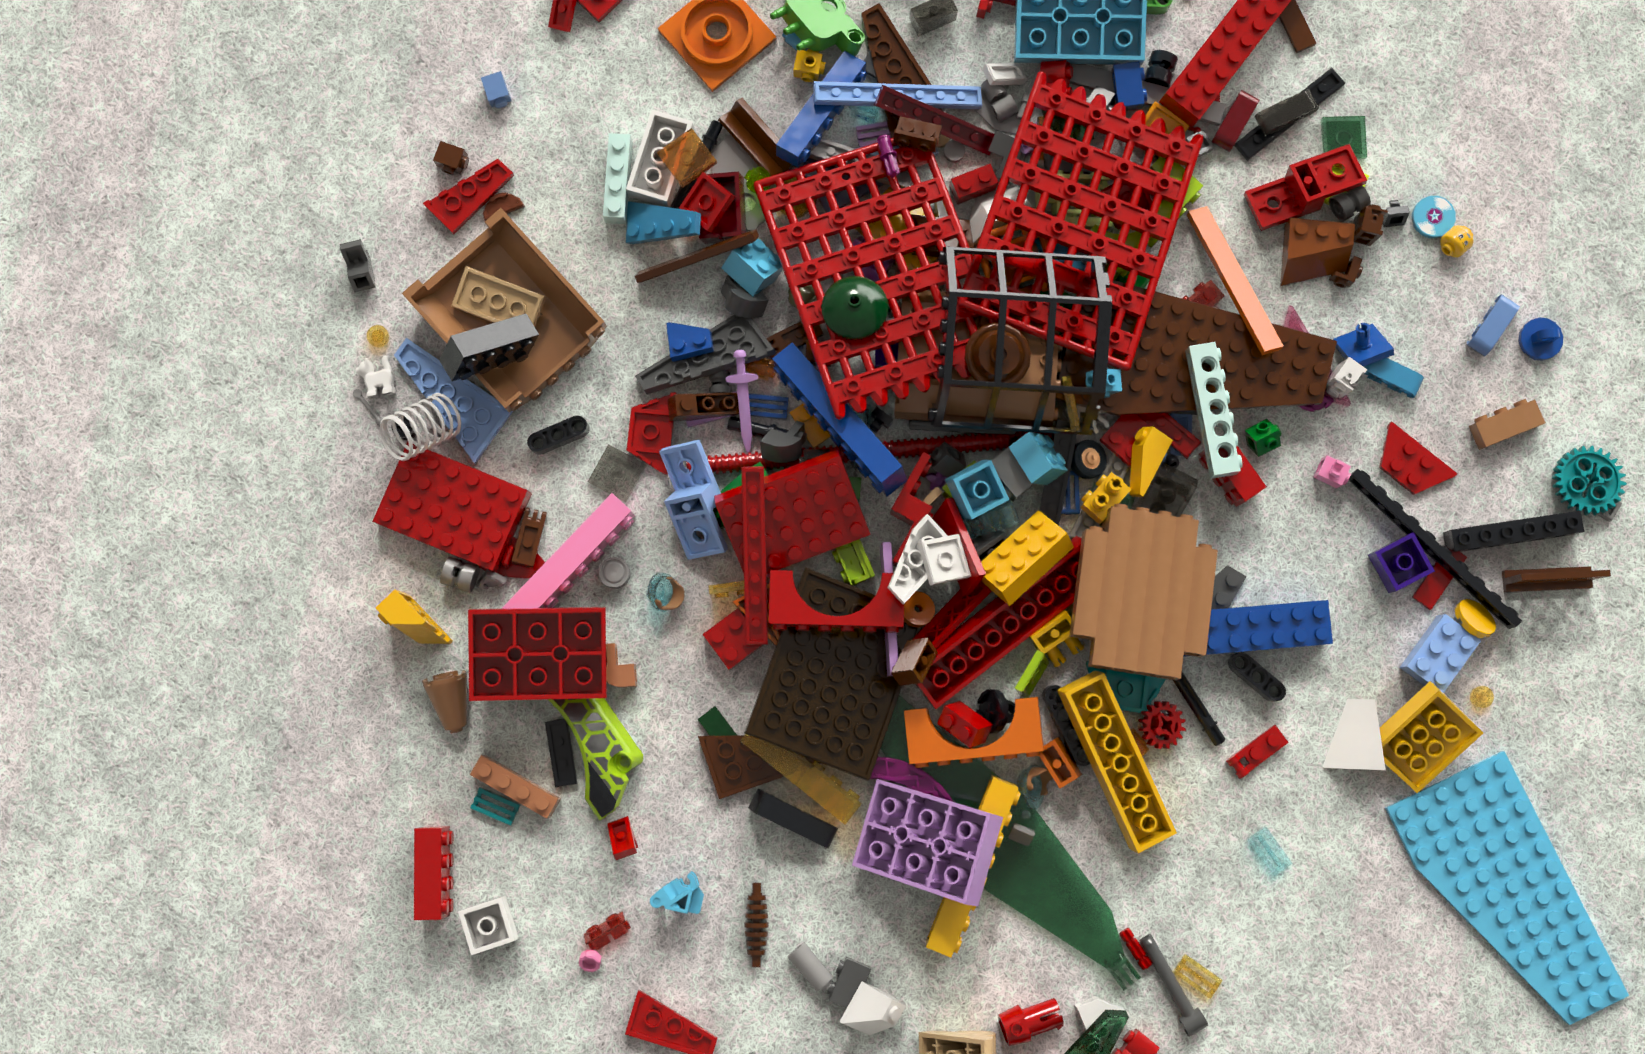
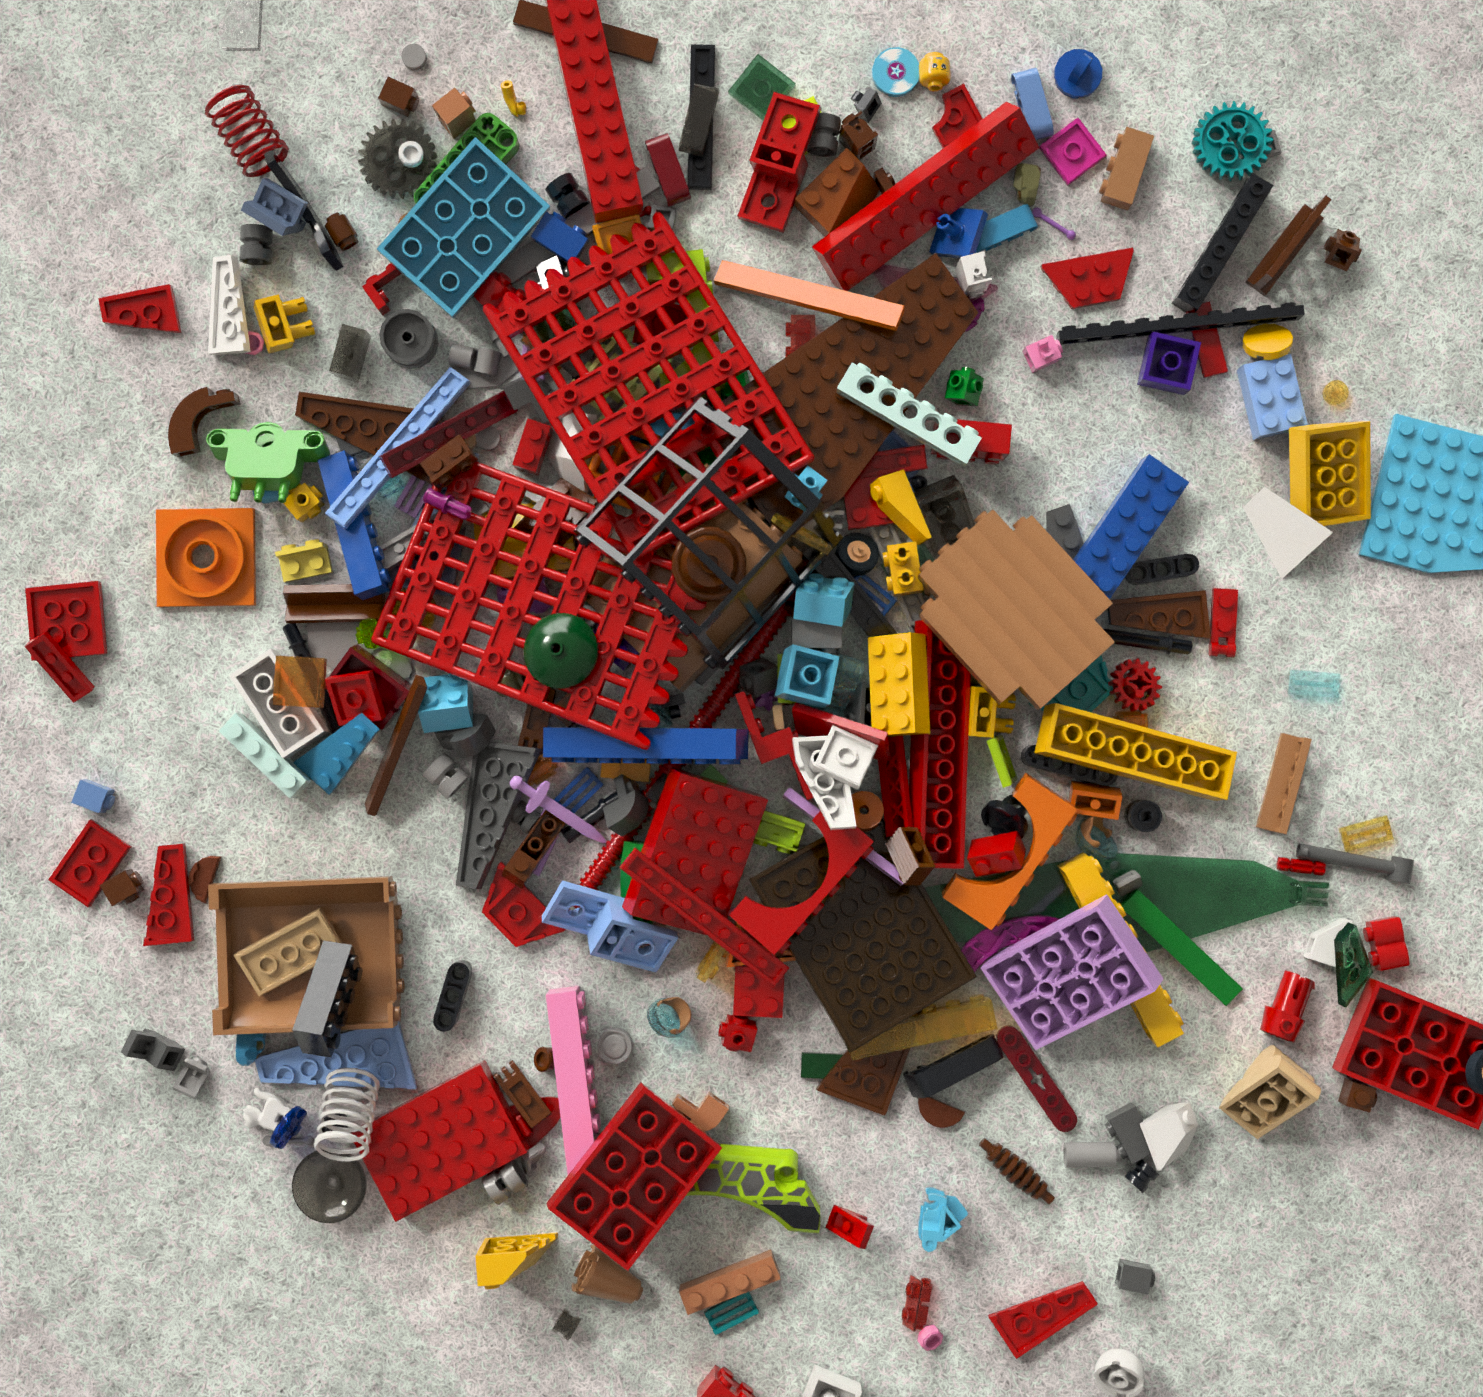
camera: 50 degrees left, 5 degrees up
clear yellow tile [367,325,390,348] -> none
black tile [545,719,578,788] -> none
clear smoke tile [588,444,647,503] -> none
blue wing [666,322,714,362] -> none
white tile [982,63,1027,85] -> none
none -> red tile [48,819,132,907]
none -> light grey bracket [173,1057,210,1100]
none -> dark azure rock [236,1033,266,1066]
none -> clear blue wheel [270,1106,307,1149]
none -> light yellow bracket [275,539,333,583]
none -> clear smoke dish [292,1148,367,1223]
none -> dark grey wheel [379,309,438,369]
none -> light grey wheel [422,753,469,799]
none -> reddish brown tile [534,1047,555,1072]
none -> clear smoke wheel [552,1308,581,1341]
none -> red brick [718,1014,757,1052]
none -> red brick [812,102,1039,291]
none -> copper tile [918,1097,965,1128]
none -> red tile [932,83,983,149]
none -> dark red piece [996,1025,1077,1132]
none -> olive rock [1013,163,1041,207]
none -> medium lavender hinge [1032,207,1076,240]
none -> dark pink tile [1039,117,1107,186]
none -> reddish brown wing [1108,590,1211,639]
none -> green tile [1121,888,1243,1006]
none -> black wheel [1124,800,1162,832]
none -> black wheel [1125,1159,1159,1193]
none -> medium nougat fence [1256,733,1312,834]
none -> reddish brown brick [1323,229,1362,272]

